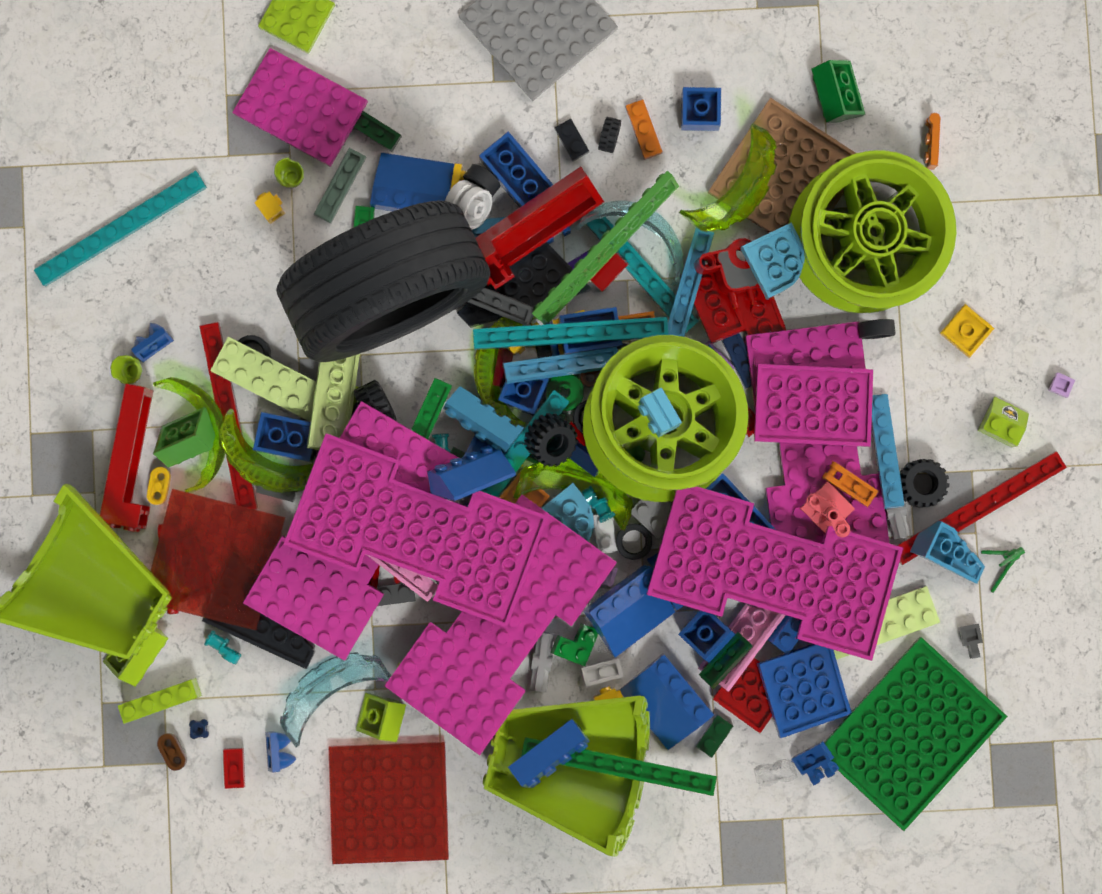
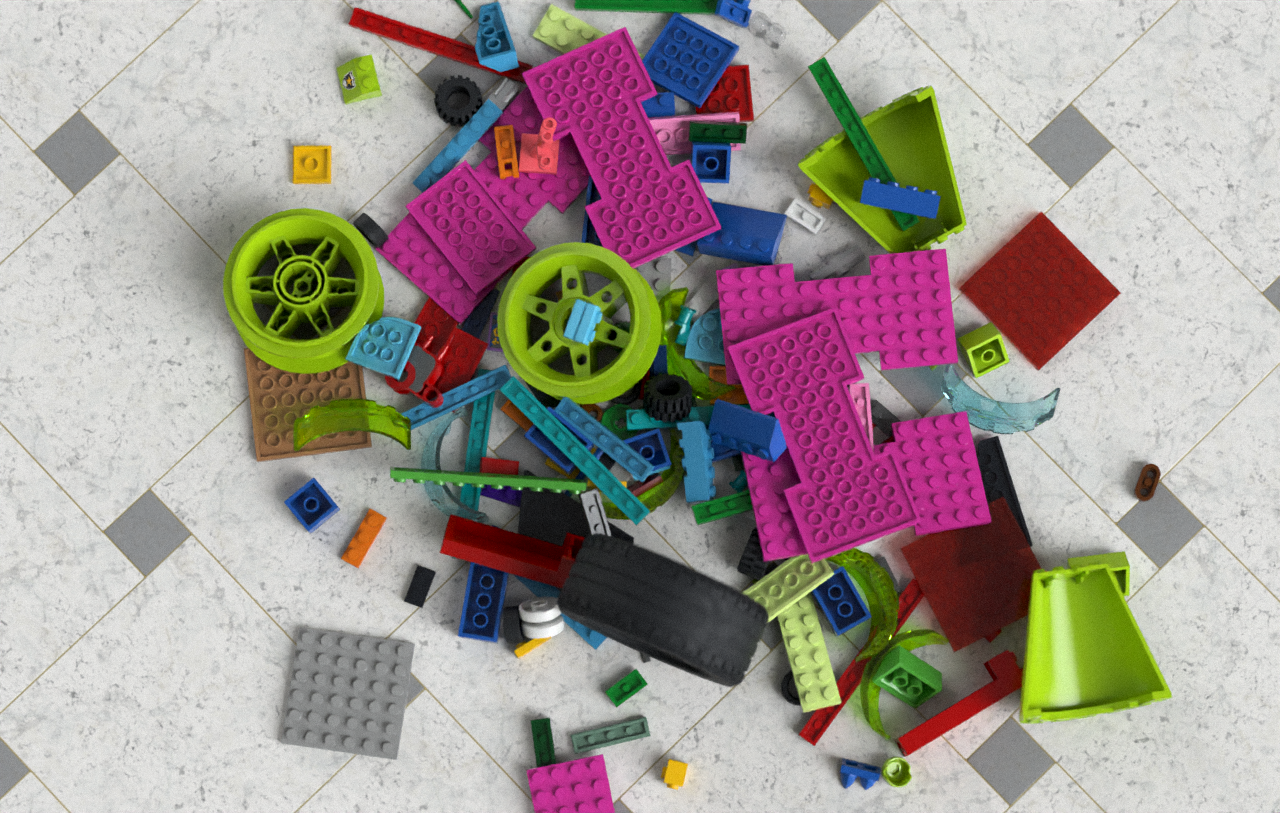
camera: 135 degrees left, 5 degrees down
lime brick [118,678,202,724] -> none
yellow plate [147,467,171,505] -> none
dark blue plate [189,719,209,739] -> none
teal connector [204,630,241,665] -> none
red plate [223,748,245,789] -> none
blue tile [265,731,296,773] -> none
lime hair [274,158,304,188] -> none
blue slope [370,152,454,211] -> none
green plate [550,623,598,666] -> none
black tyre [598,116,621,153] -> none
black tyre [616,523,652,560] -> none
blue slope [619,654,714,750] -> none
dark green plate [696,715,734,758] -> none
green slope [811,60,866,123] -> none
orange plate [924,113,941,170] -> none
lavender plate [1048,372,1075,398] -> none

